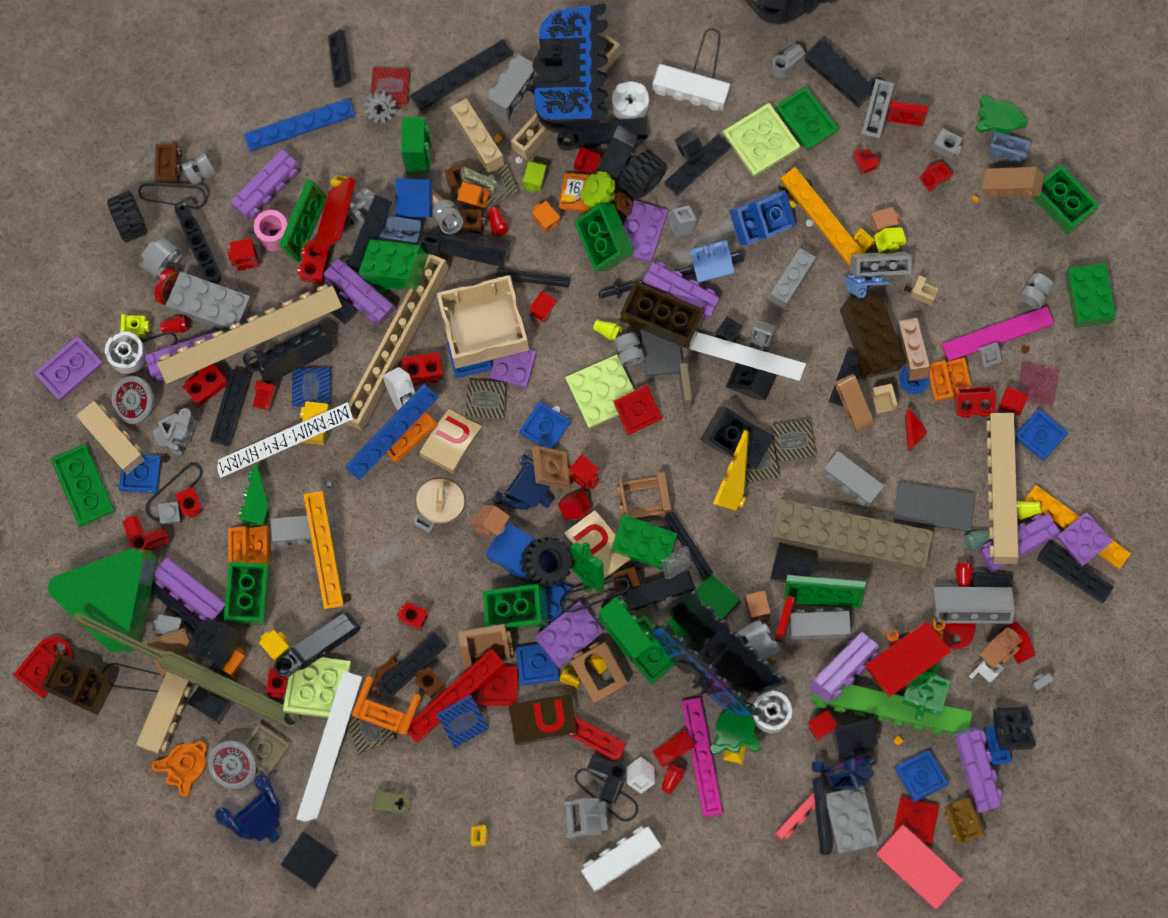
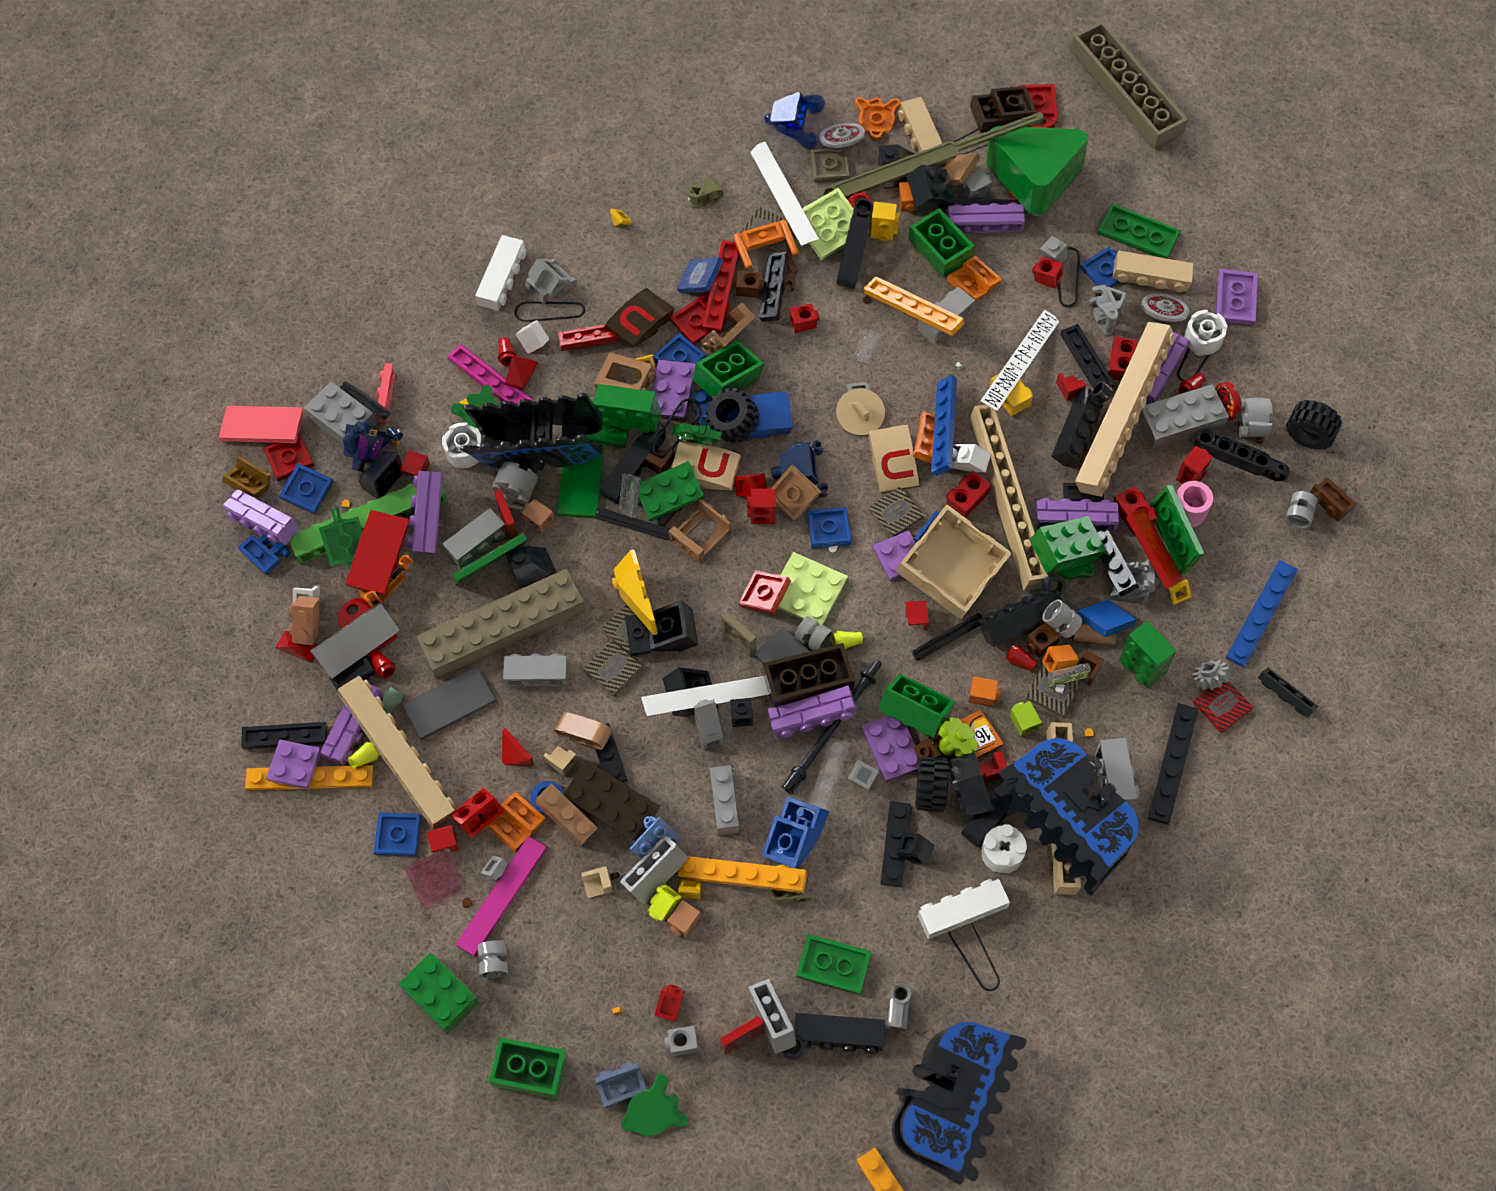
camera: 140 degrees right, 10 degrees down
neon yellow brick [120,314,150,338] -> none
red piece [122,516,170,551] -> none
black piece [138,183,207,209] -> none
medium lavender brick [230,150,300,221] -> none
green slope [239,464,270,527] -> none
black slope [280,832,338,889] -> none
tile [292,368,331,407] -> none
sand blue bracket [379,215,421,245] -> none
tan brick [450,99,504,174] -> none
nougat brick [470,505,510,537] -> none
black piece [587,755,627,804] -> none
medium blue hinge [690,240,735,283] -> none
yellowish green plate [723,103,800,178] -> none
red panel [852,149,879,175] -> none
medium nougat brick [982,167,1045,199] -> none
black slope [993,707,1036,751] -> none
light grey plate [1030,674,1054,693] -> none

